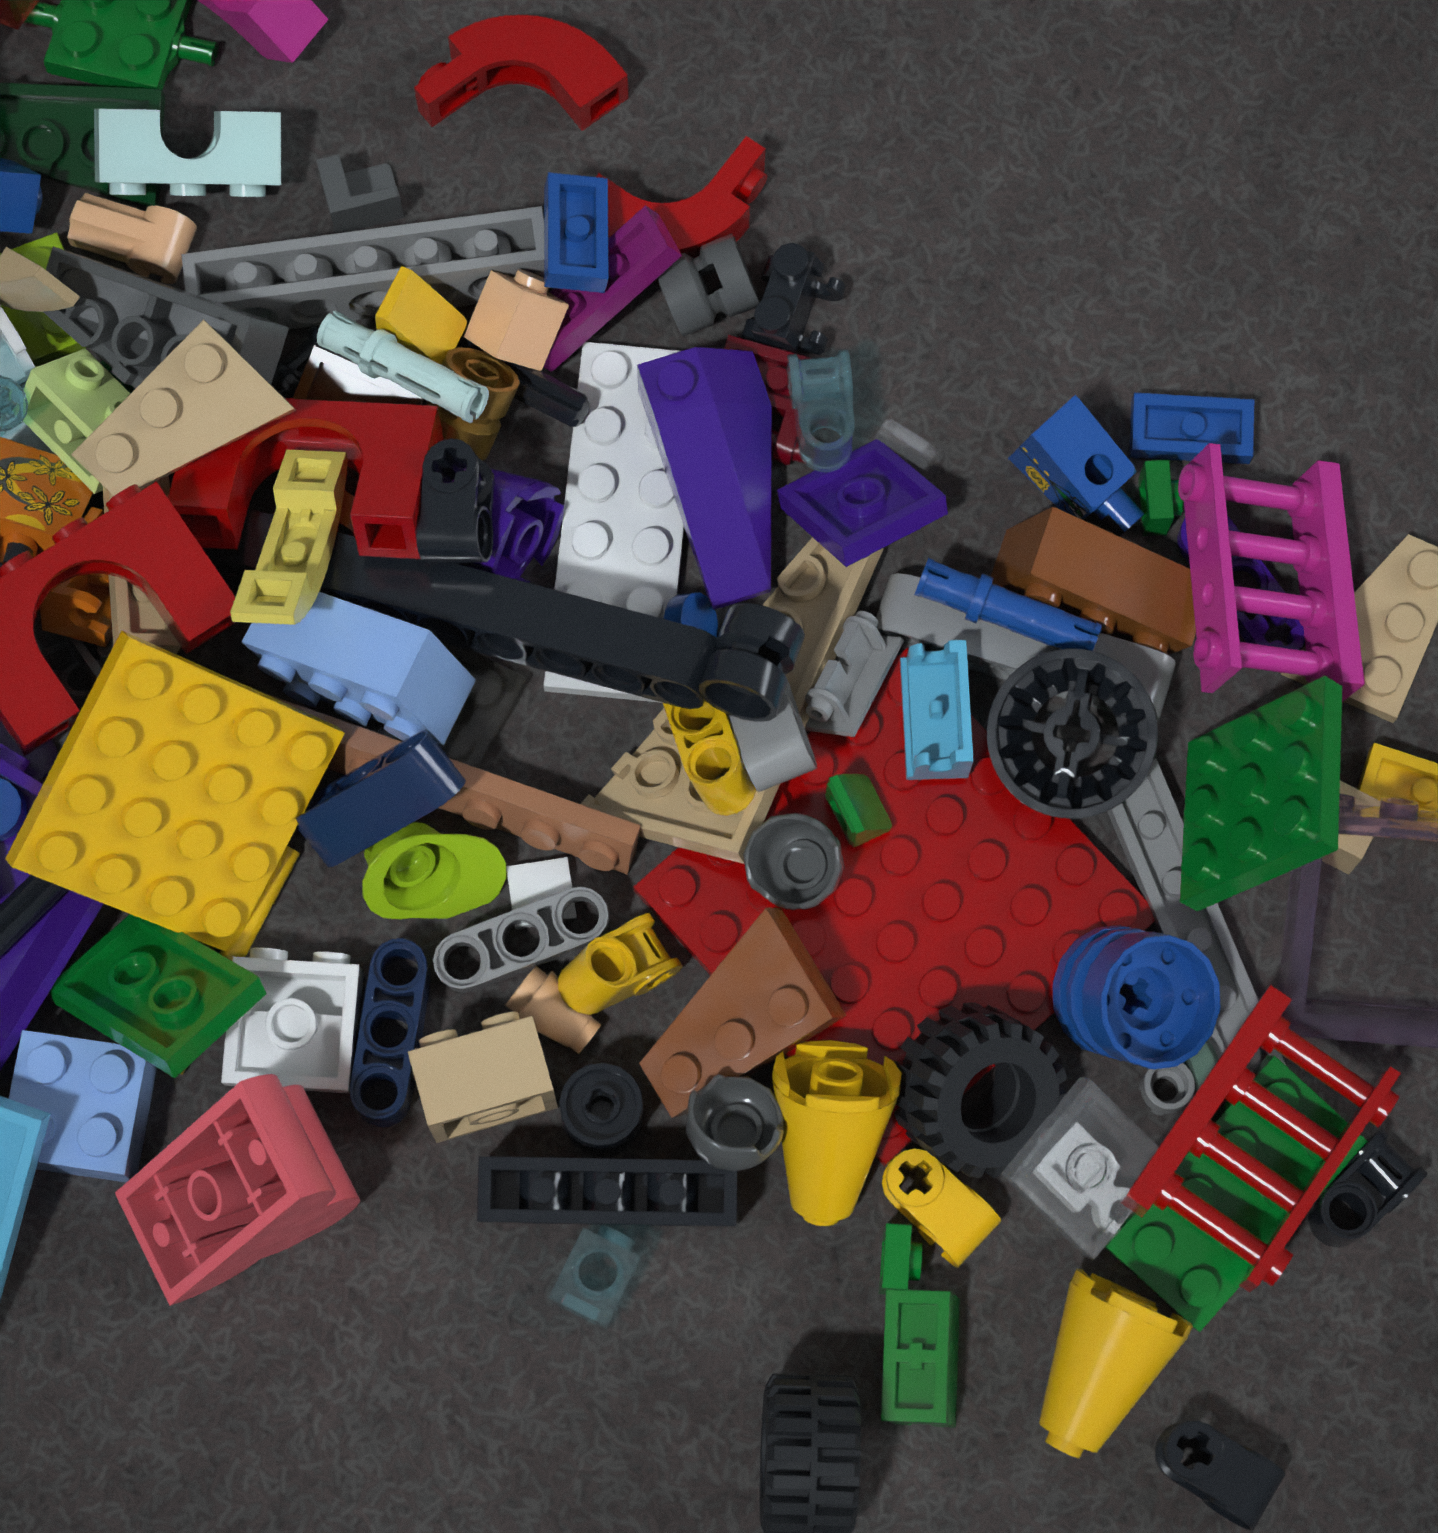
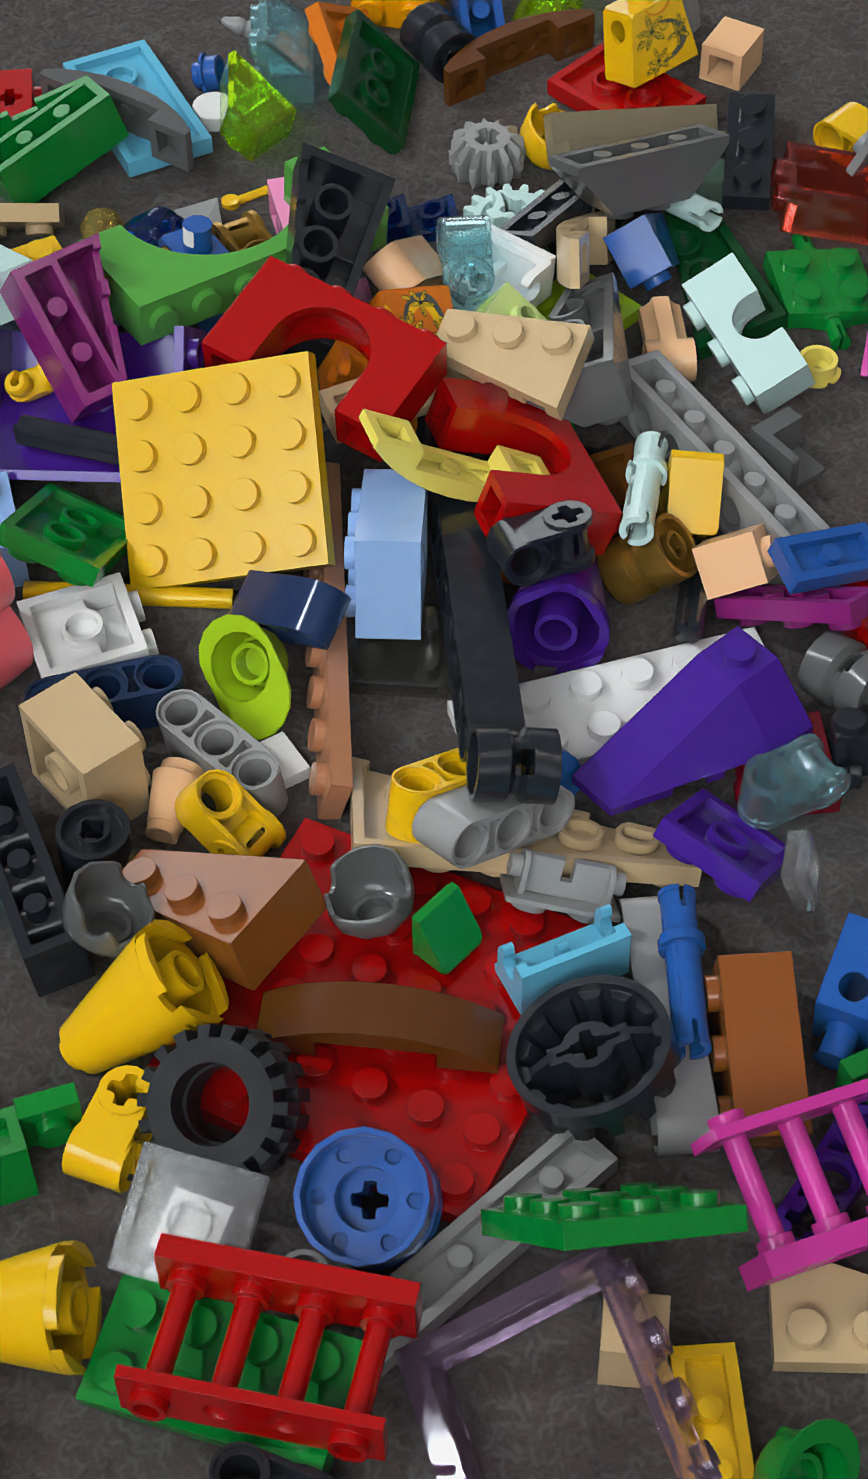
camera: 70 degrees right, 25 degrees down
none -> reddish brown slope [257,981,504,1074]
none -> light yellow plate [800,345,841,389]

